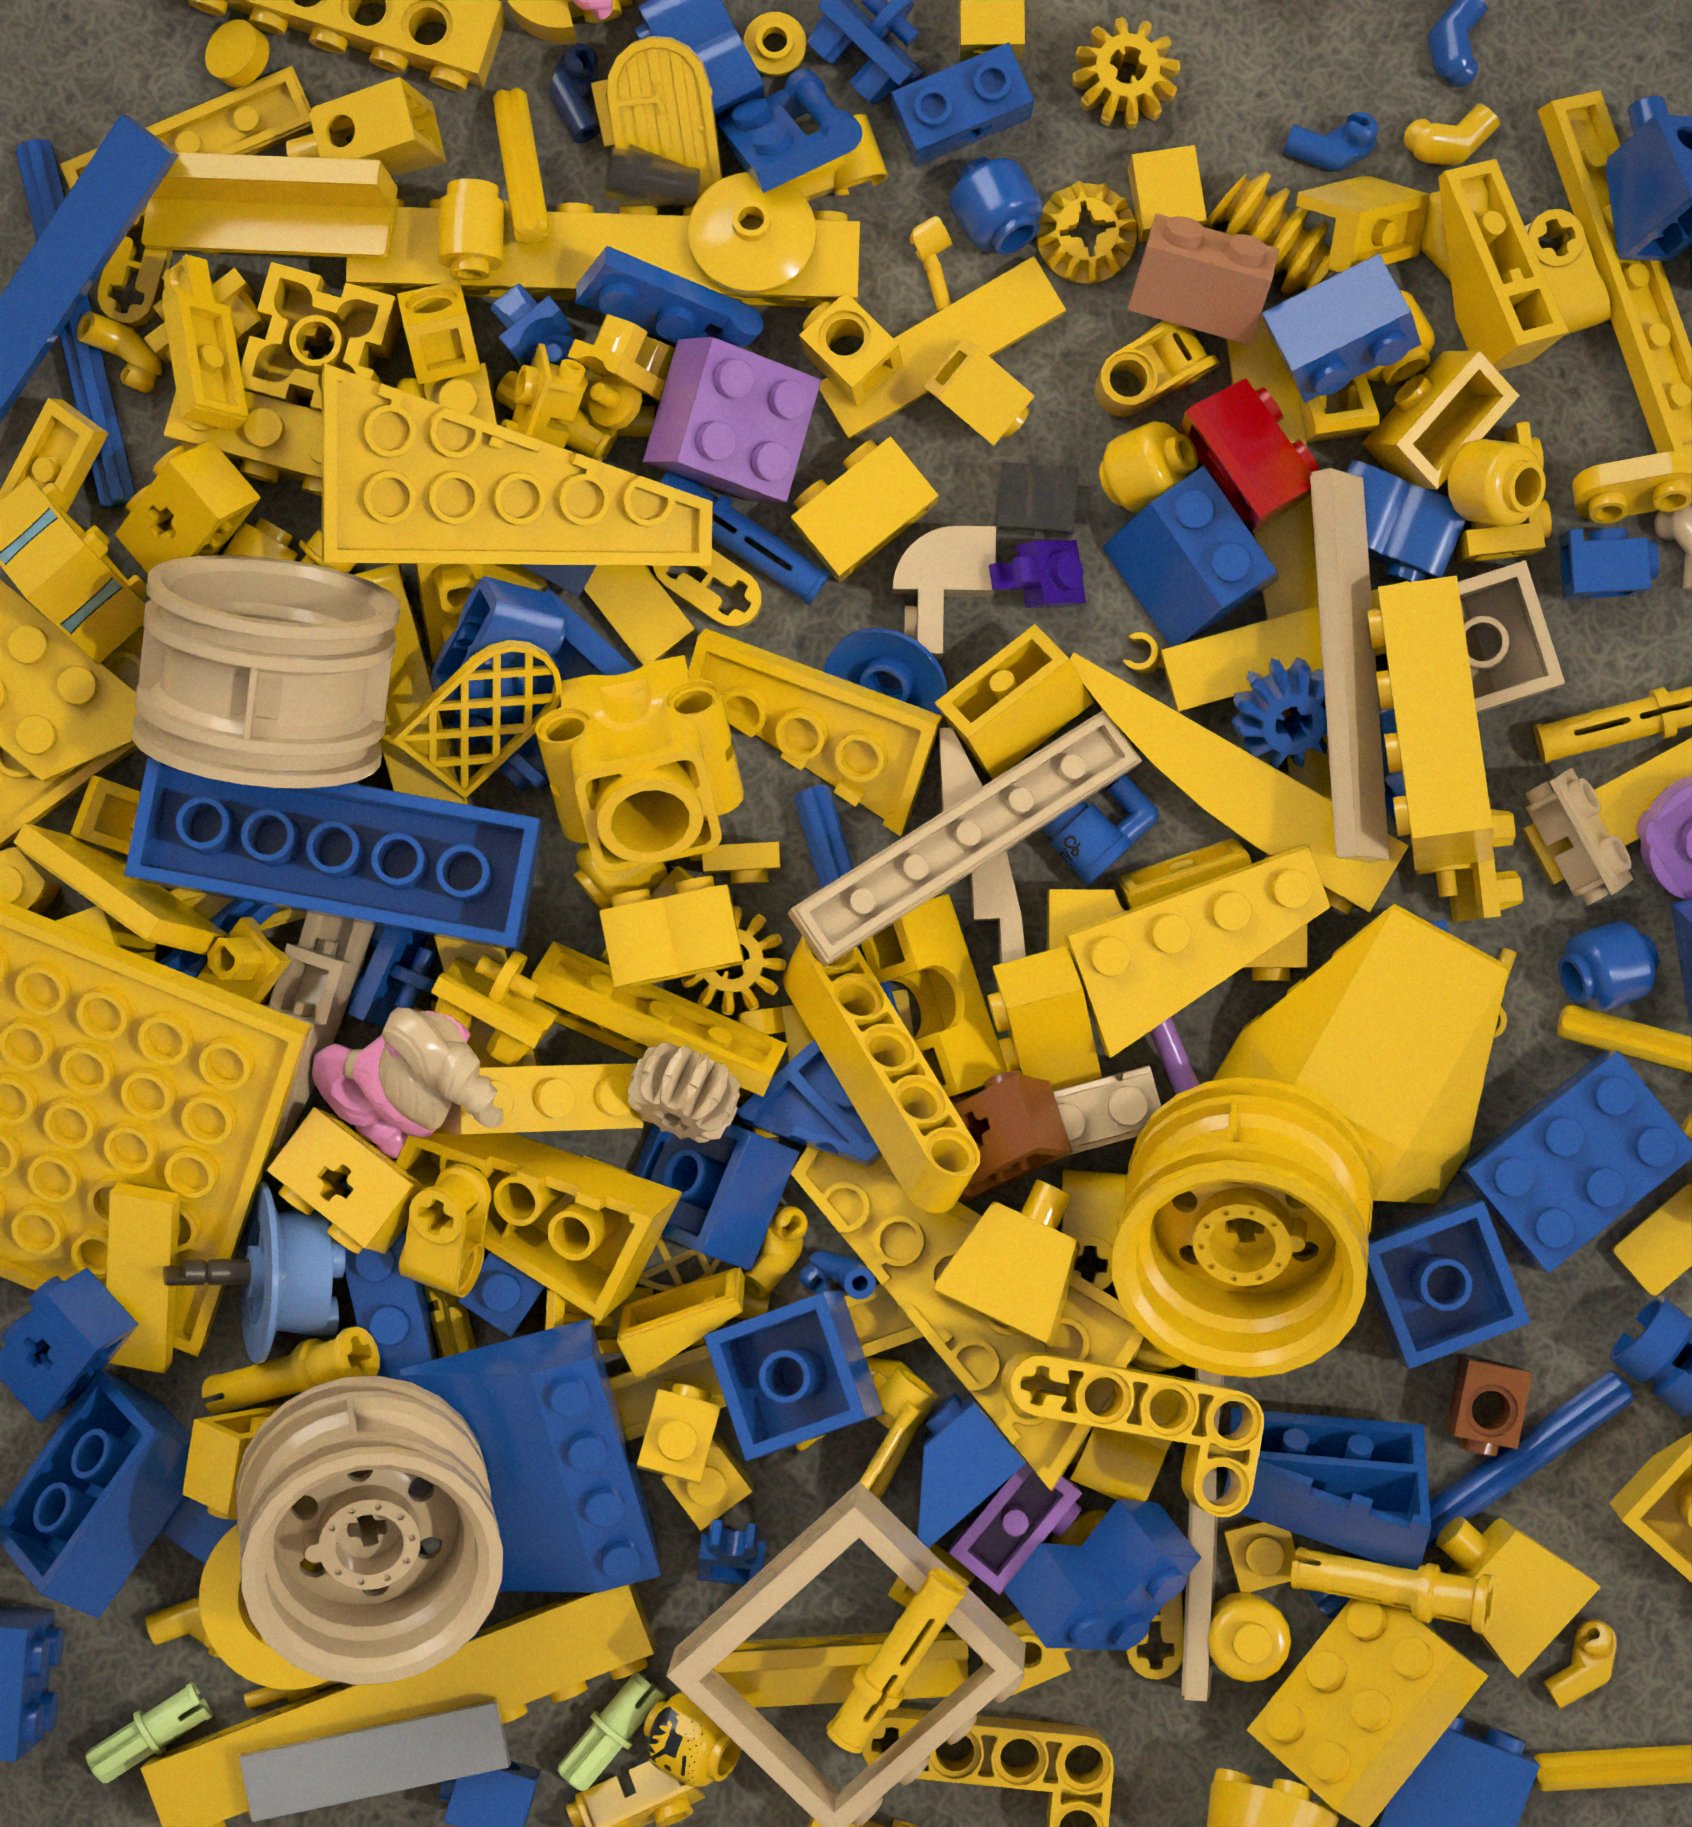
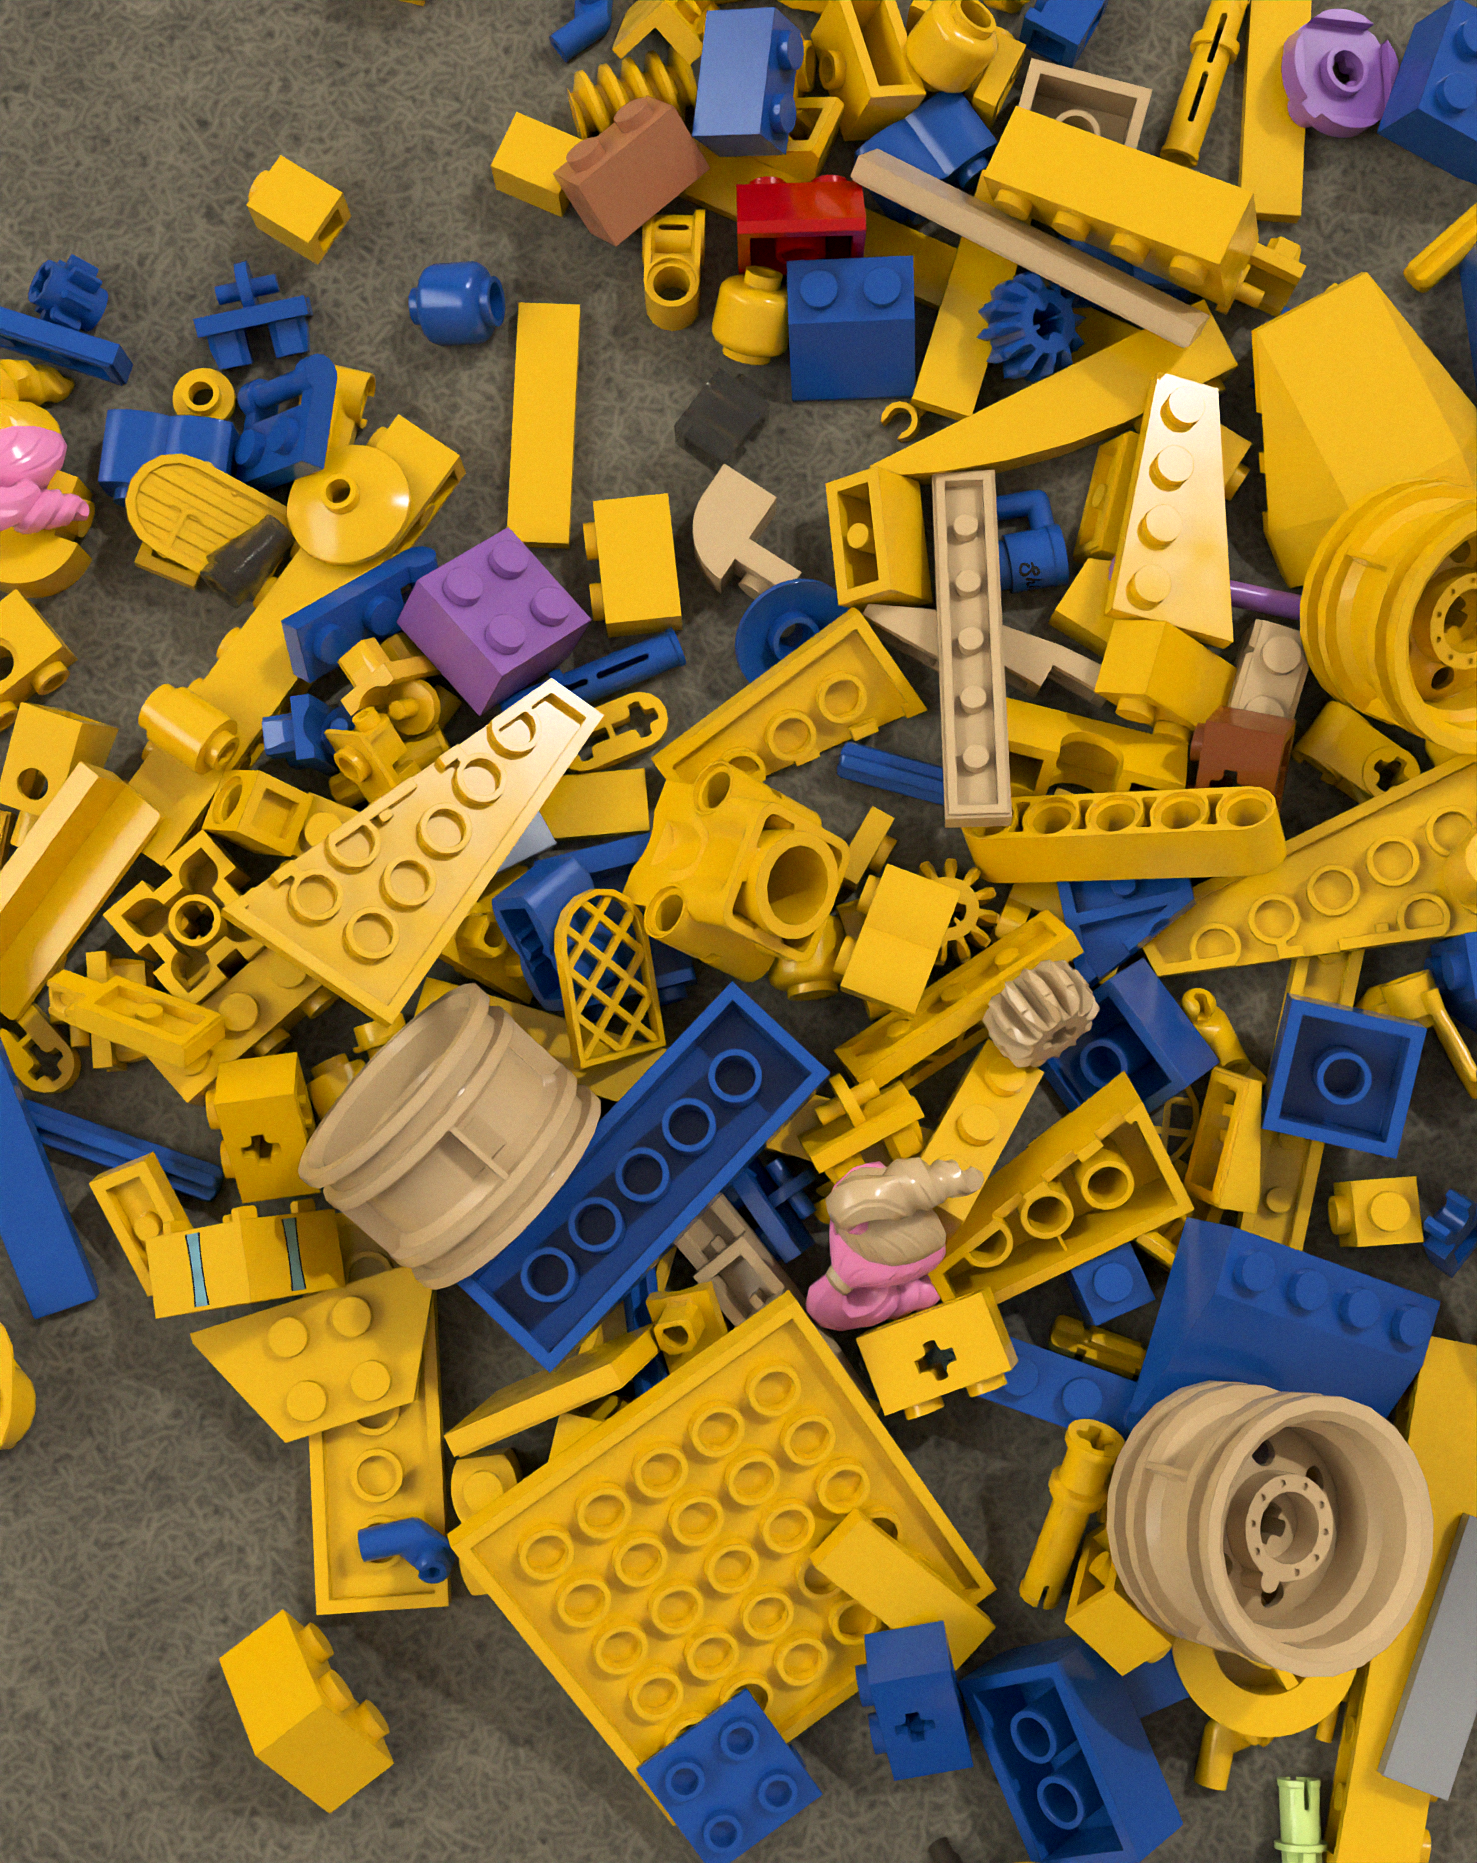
camera: 60 degrees left, 5 degrees down
yellow bracket [70,775,141,855] -> none
yellow arm [77,311,163,393] -> none
medium blue piece [163,1181,345,1363] -> none
yellow piece [399,1164,491,1298] -> none
yellow axle [493,87,549,245] -> none
dark blue arm [549,43,601,144] -> none
yellow bracket [637,1383,721,1485] -> none
yellow brick [799,292,903,407] -> none
blue arm [799,1250,876,1299] -> none
blue brick [890,42,1034,167] -> none
yellow hand [910,216,952,311] -> none
yellow brick [923,338,1035,446] -> none
yellow torso [933,1180,1080,1348] -> none
dark purple plate [989,540,1086,608] -> none
yellow gear [1036,181,1137,284] -> none
yellow gear [1072,17,1180,130] -> none
tan hinge [1525,768,1633,906] -> none
blue head [1558,920,1659,1013] -> none

